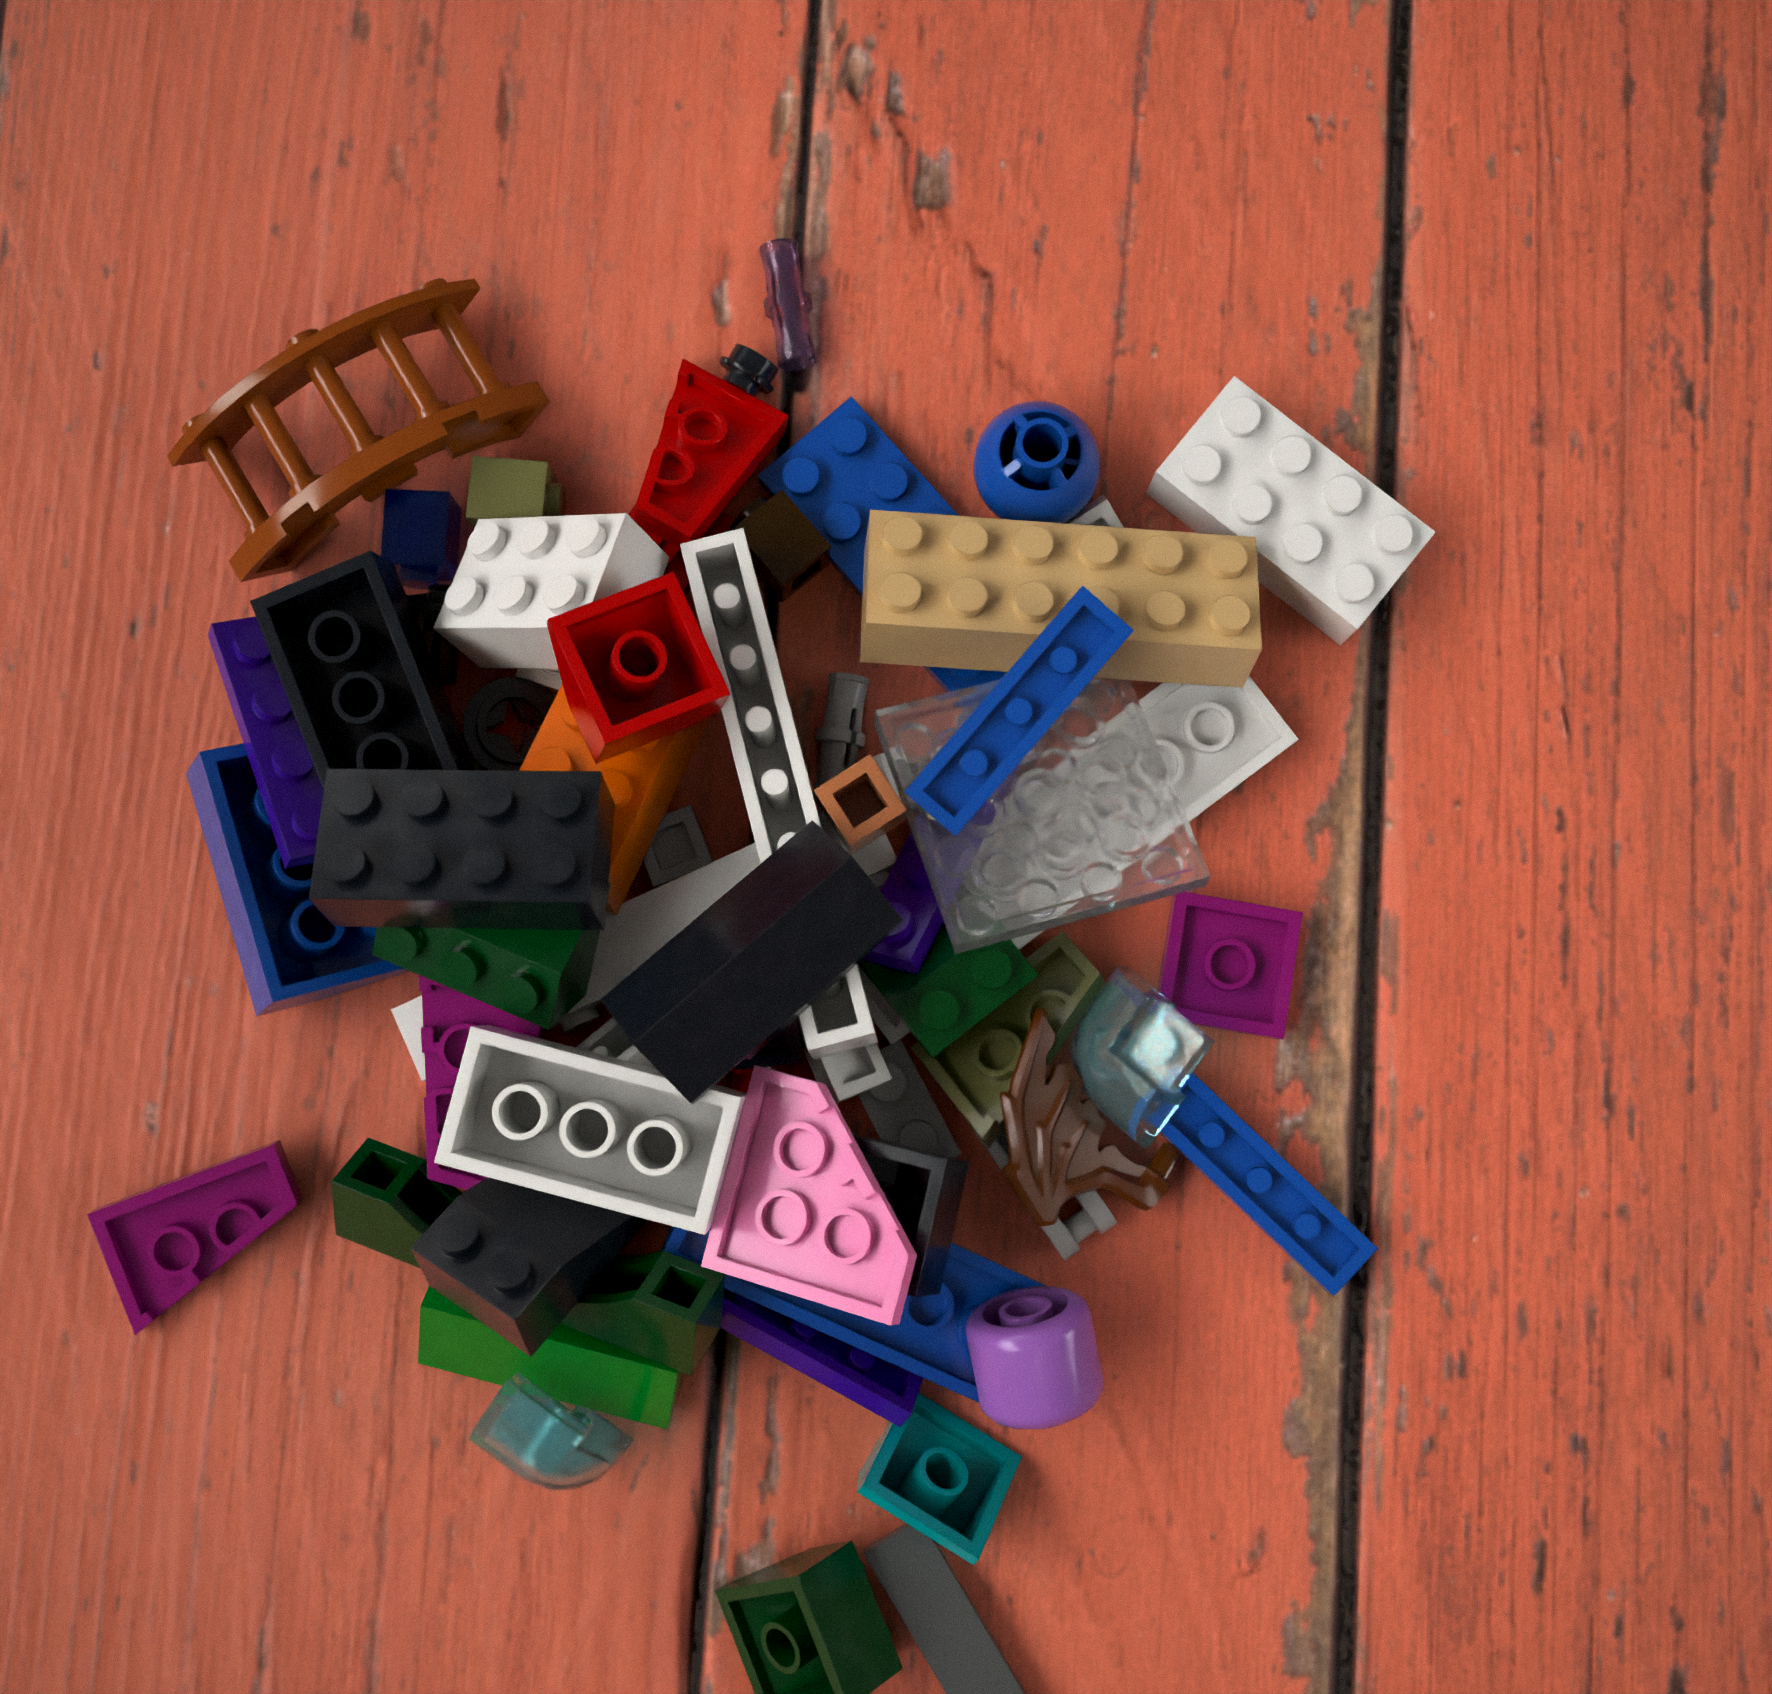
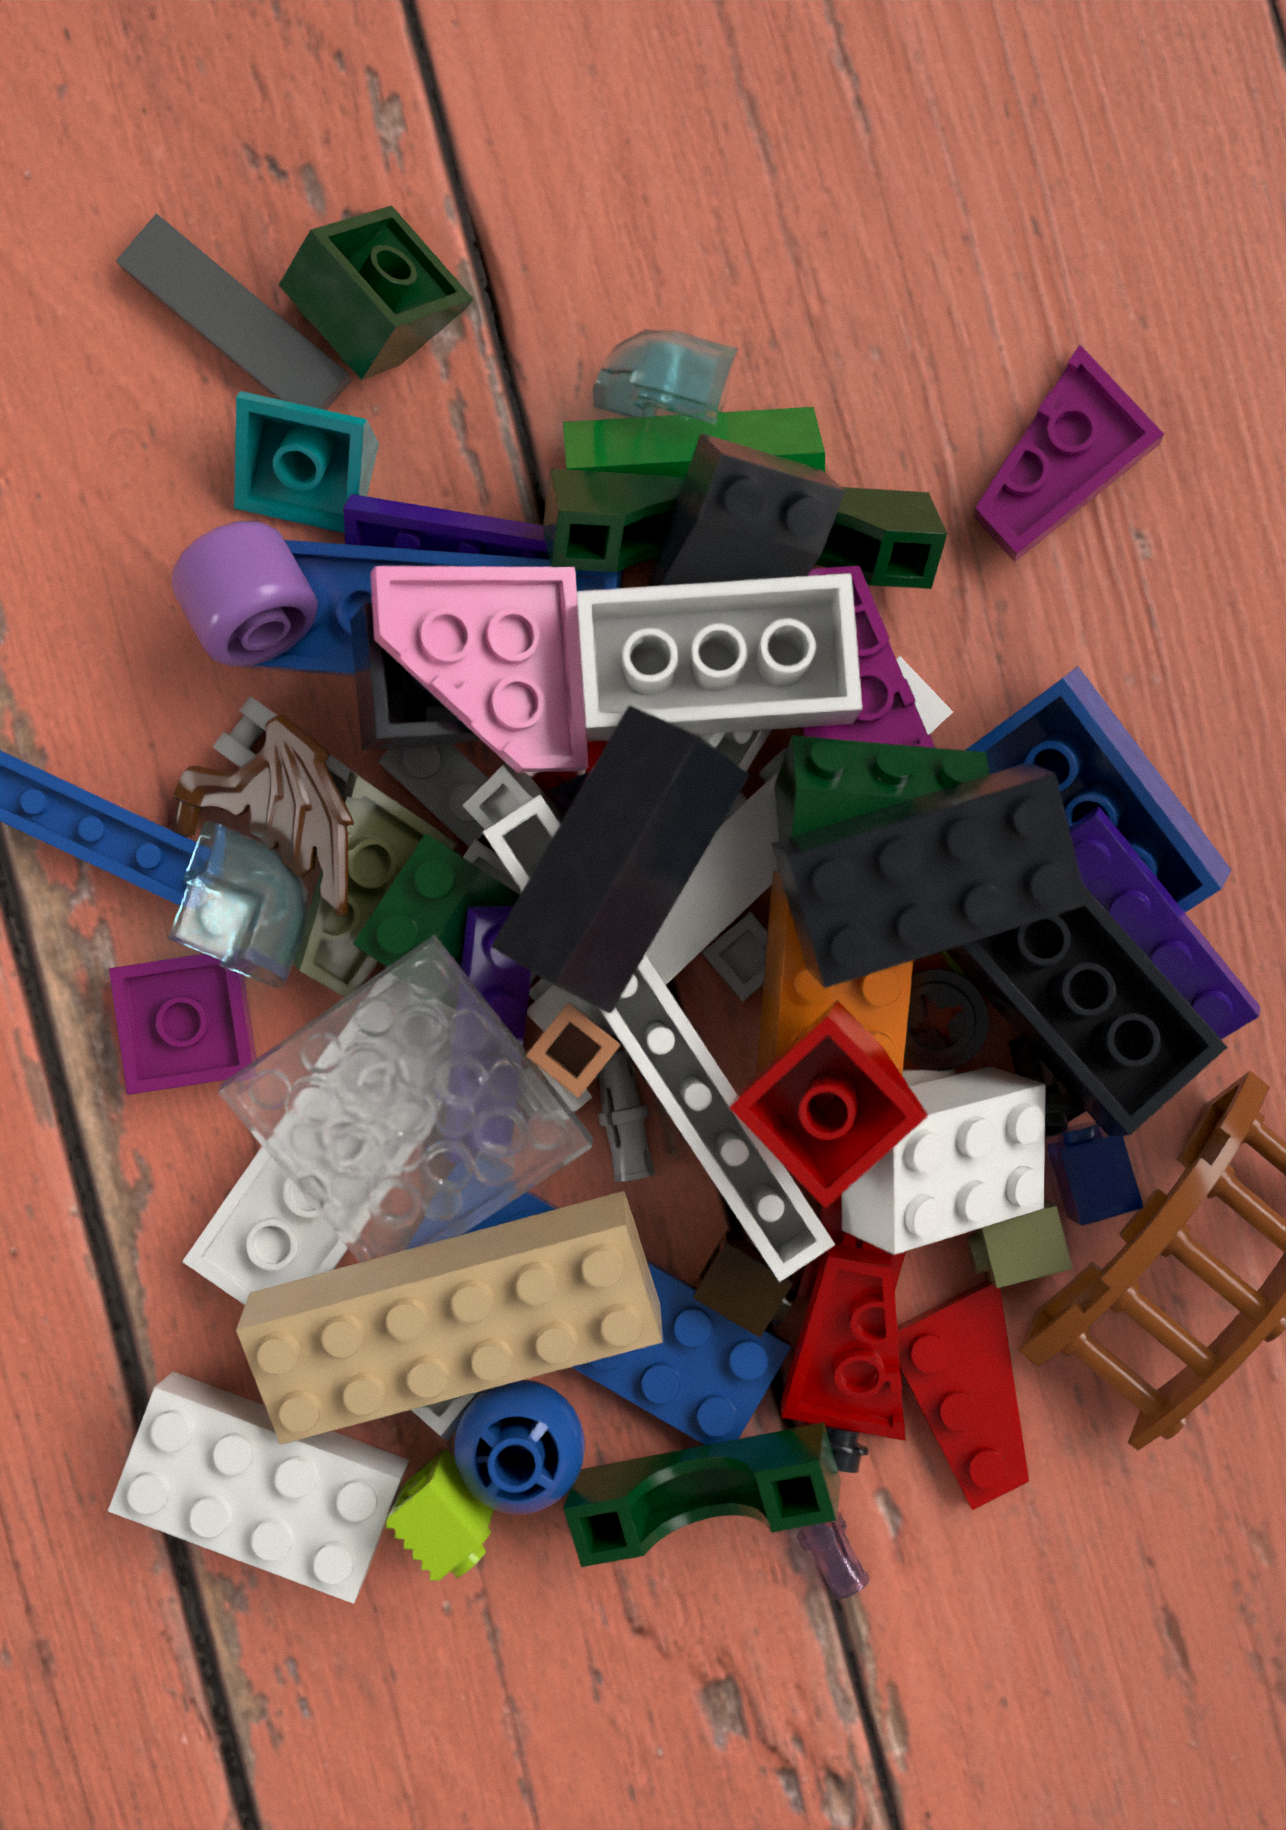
camera: 160 degrees right, 5 degrees up
blue plate [904,586,1134,837] -> none
none -> lime brick [386,1448,494,1581]
none -> dark green arch [563,1423,841,1567]
none -> red wing [897,1280,1029,1510]

